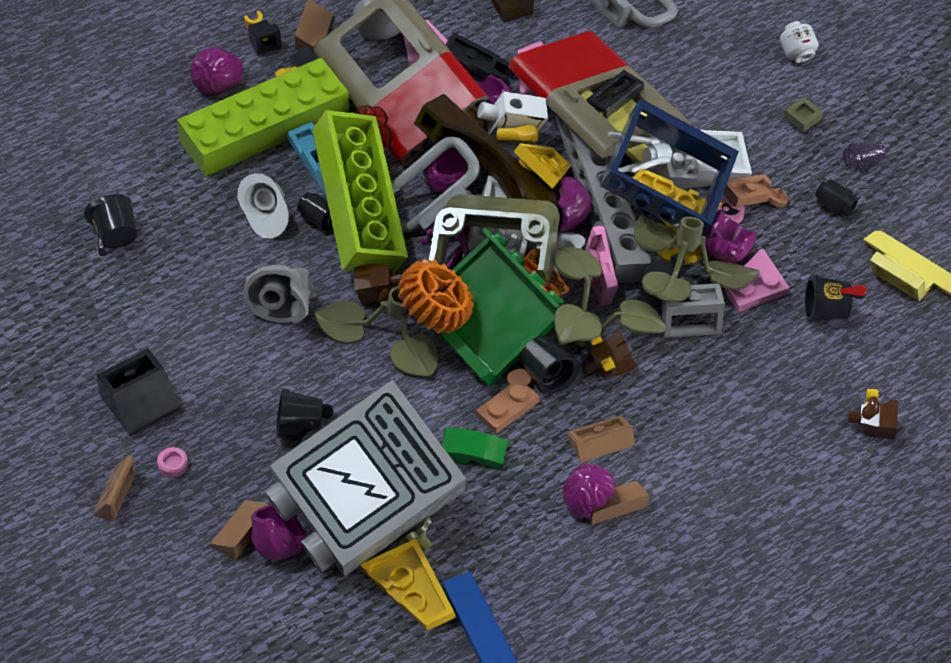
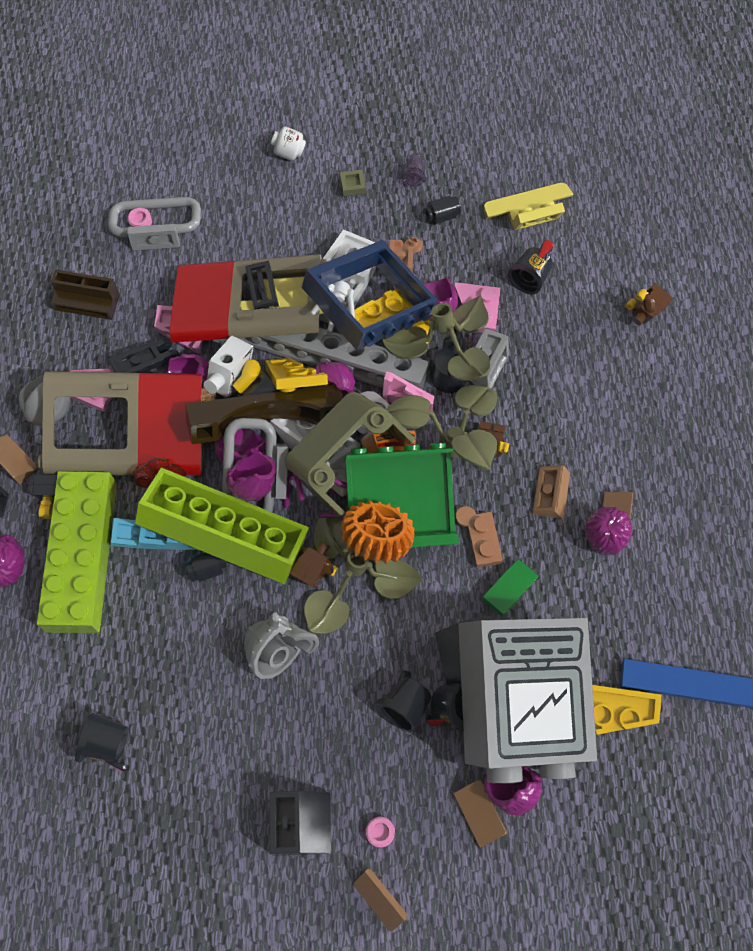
camera: 55 degrees left, 15 degrees up
white piece [238,173,289,238] -> none
black hat [520,336,581,393] -> none
none -> magenta hair [226,451,276,501]

